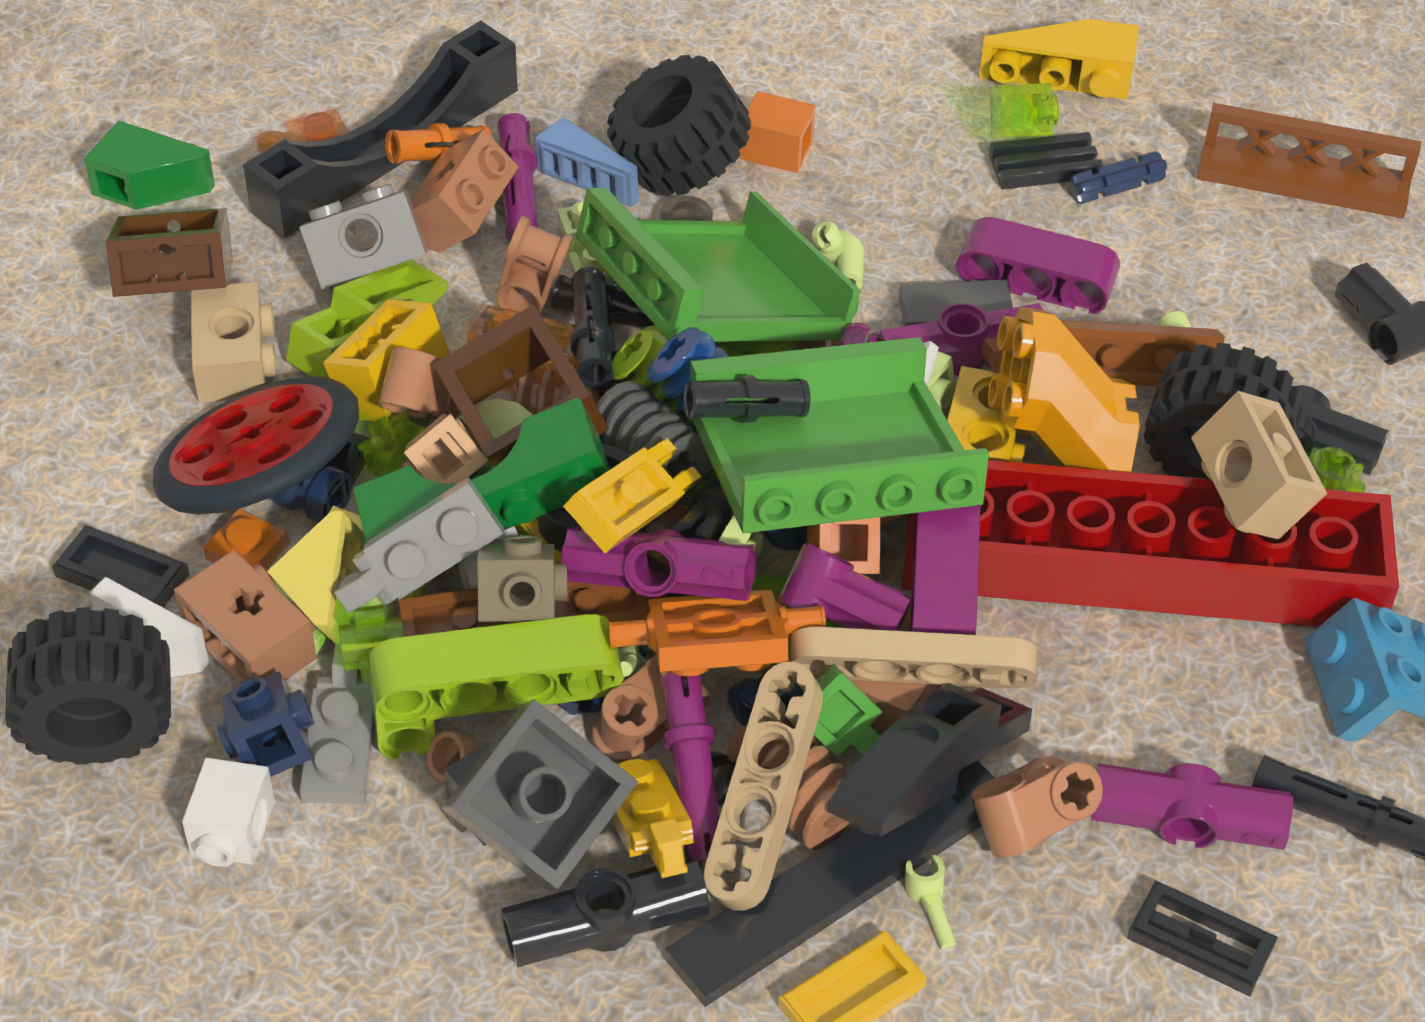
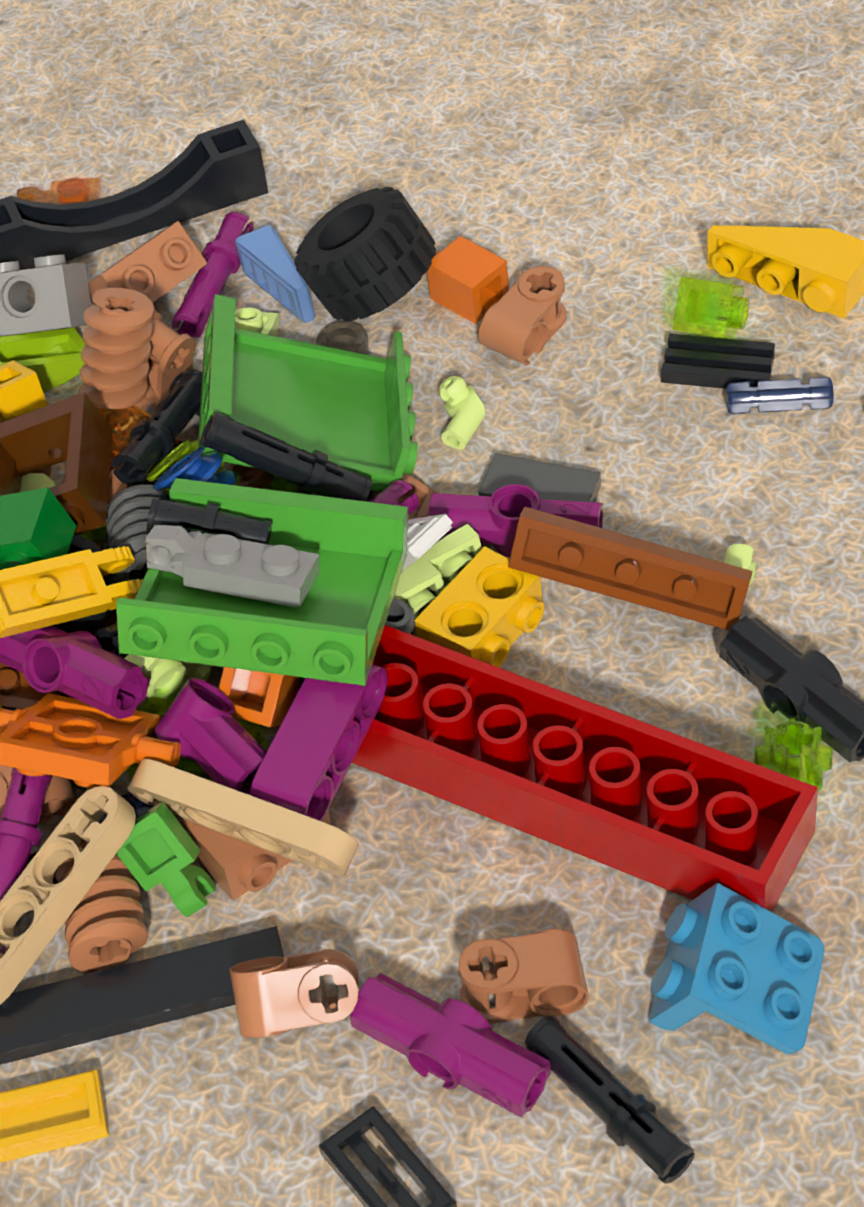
camera: 30 degrees right, 0 degrees up
orange pin [385,123,492,165] -> none
black slope [828,683,1032,837] -> none
yellowish green hand [905,855,956,949] -> none
magenta beam [956,217,1120,314] -> none
light orange brick [988,307,1140,472] -> none
black tyre [1144,343,1303,479] -> none
tan brick [1191,391,1327,539] -> none
none -> nougat piece [78,288,155,410]
none -> light grey hinge [145,525,319,608]
none -> black pin [200,411,372,501]
none -> nougat piece [458,929,589,1024]
none -> nougat piece [478,266,567,366]

